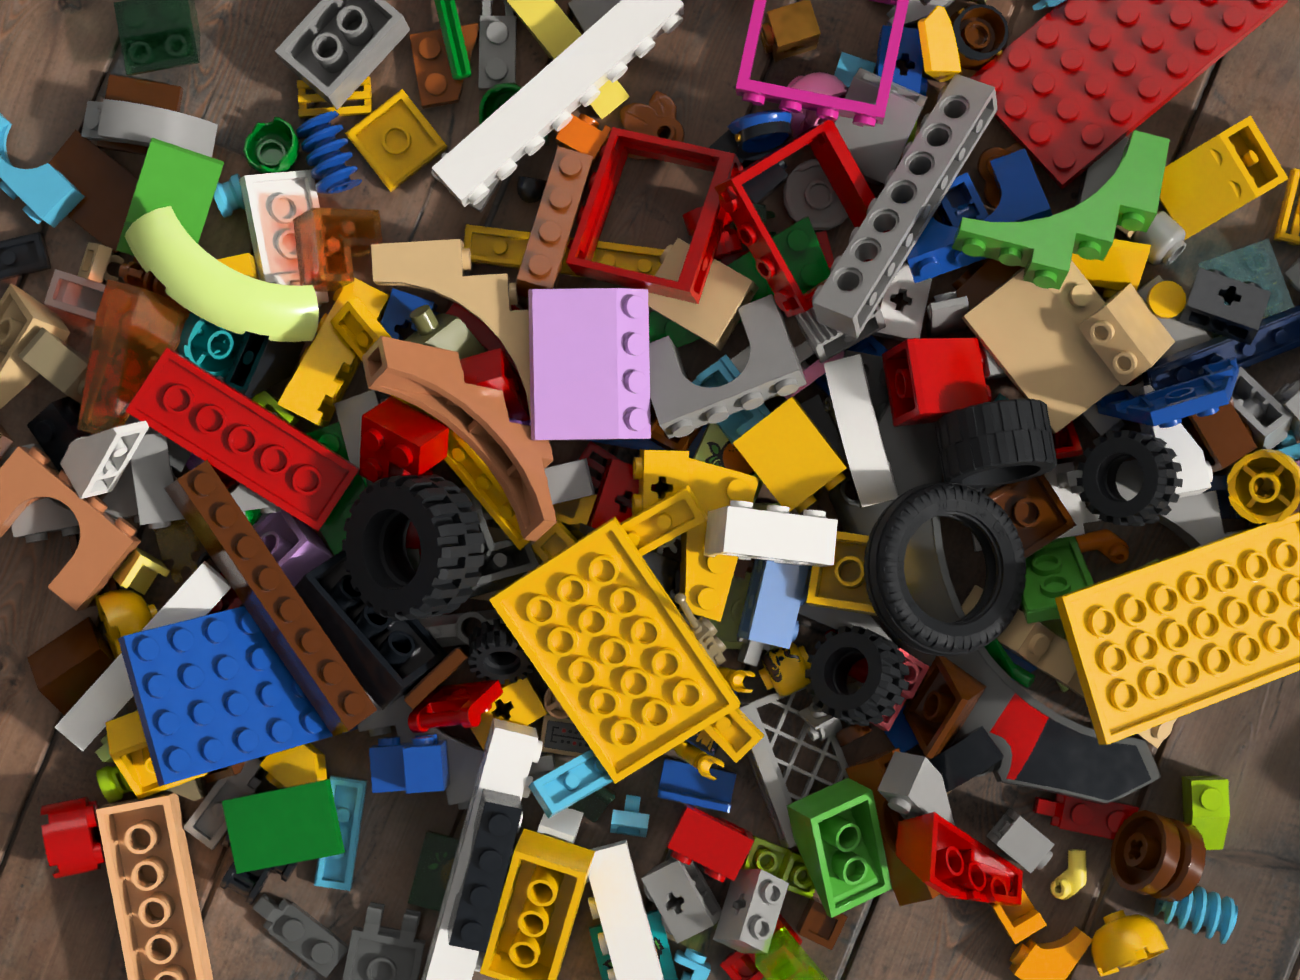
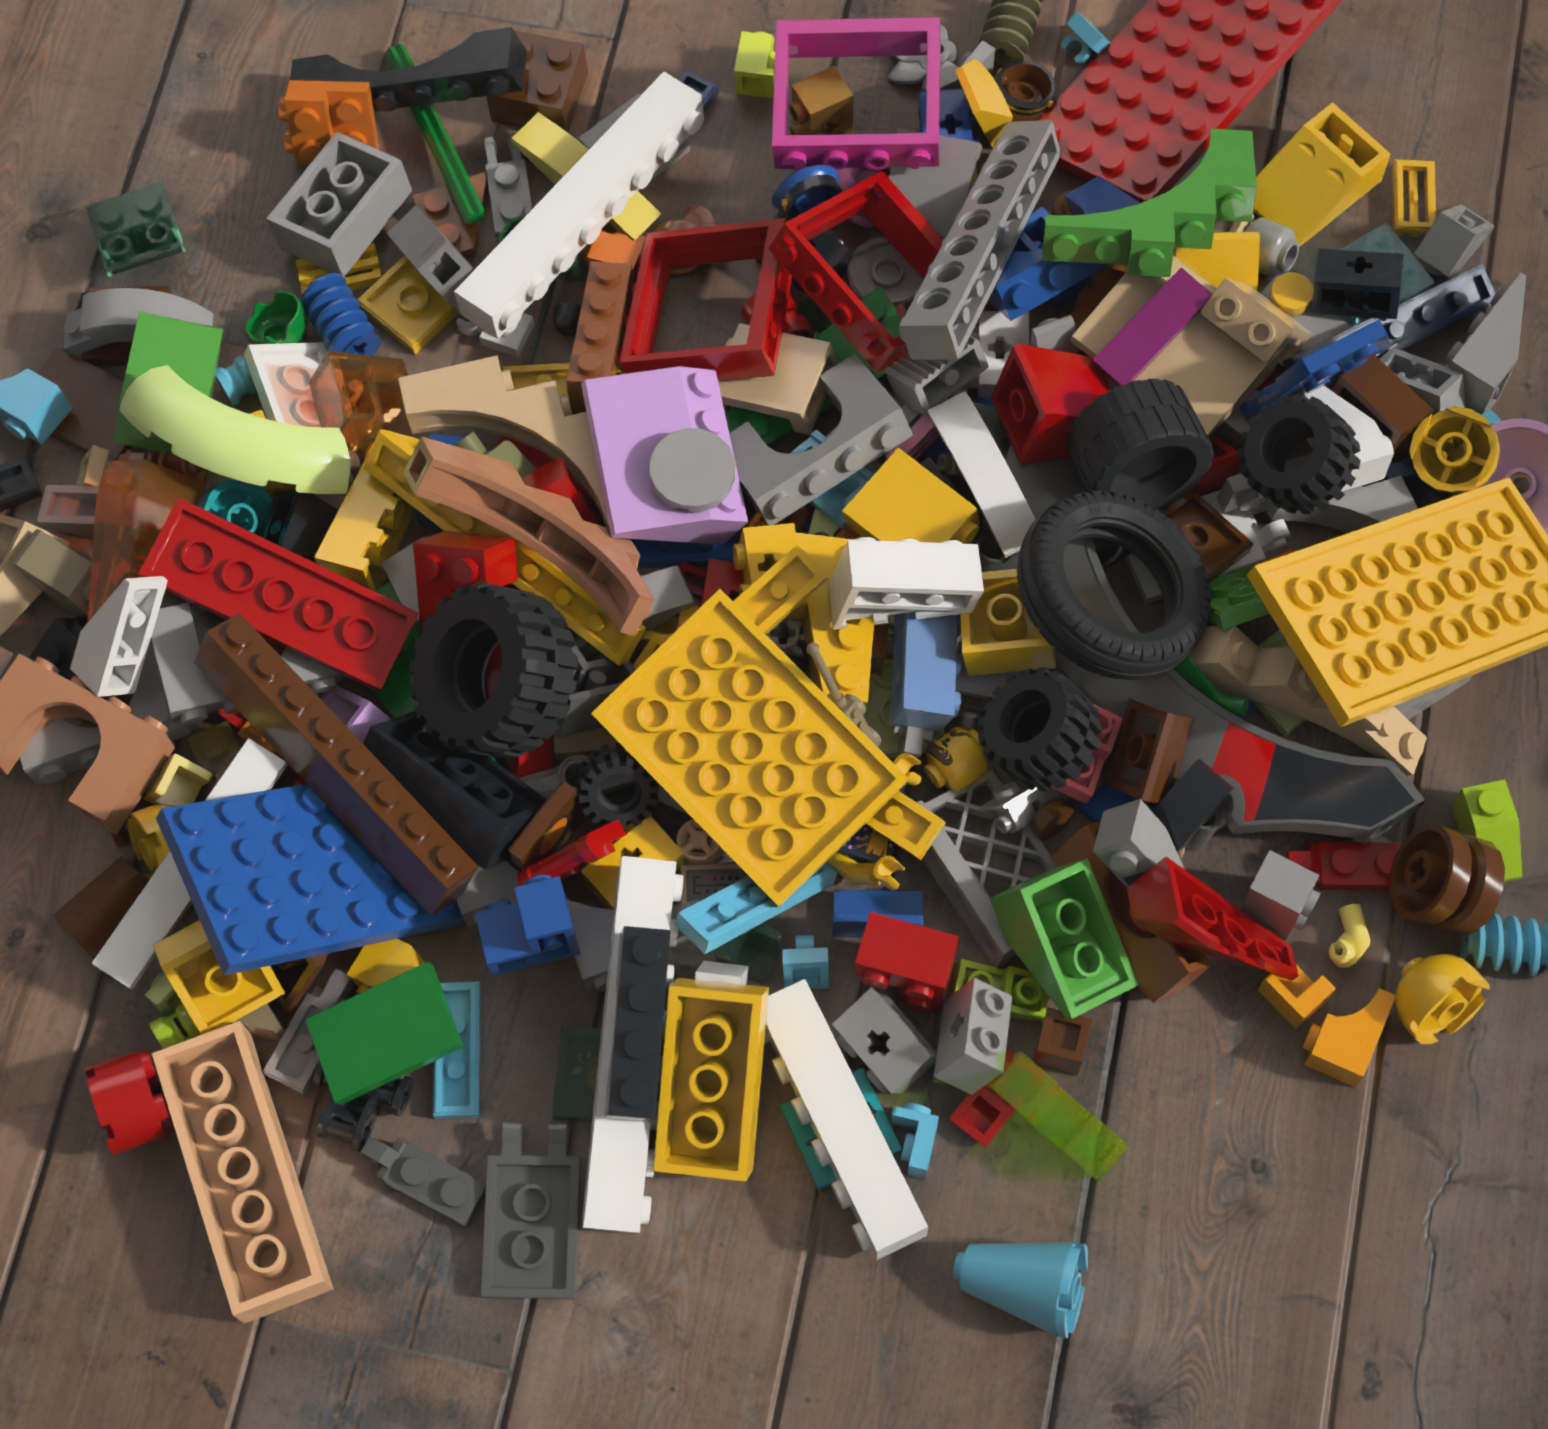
camera: 10 degrees left, 20 degrees down
none -> light grey slope [387,205,475,312]
none -> light grey tile [649,428,736,513]
none -> magenta tile [1093,267,1213,386]

